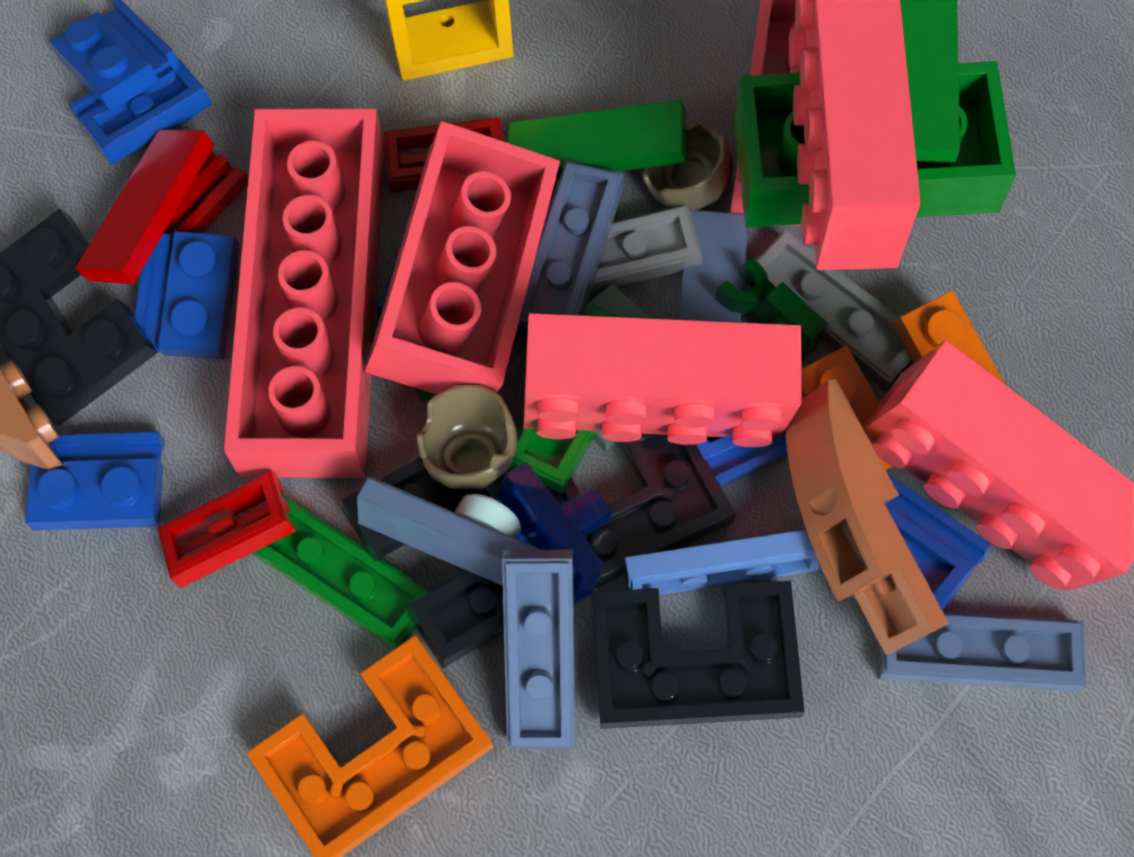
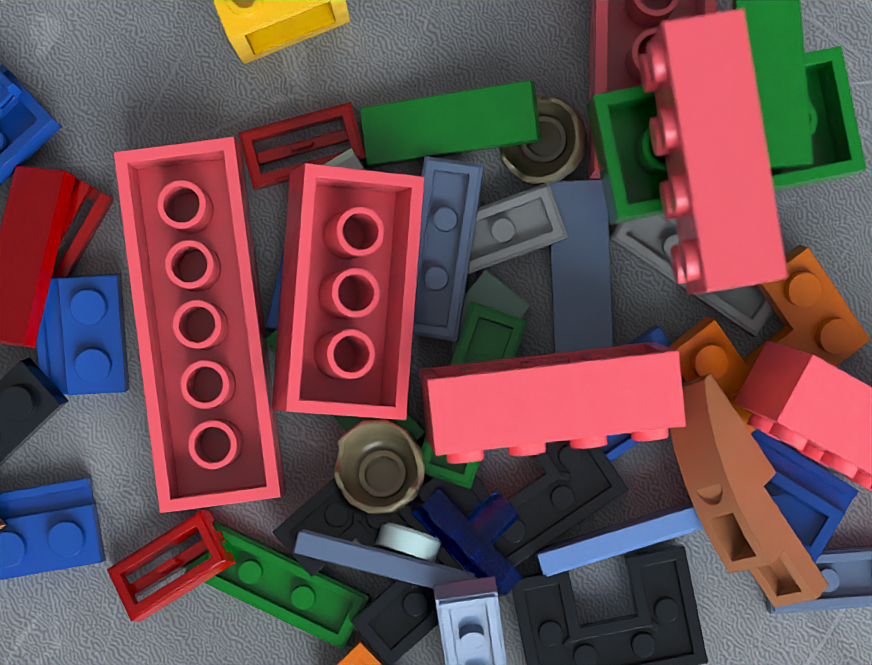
camera: 15 degrees left, 20 degrees up
dark green plate [715,257,829,363] -> none

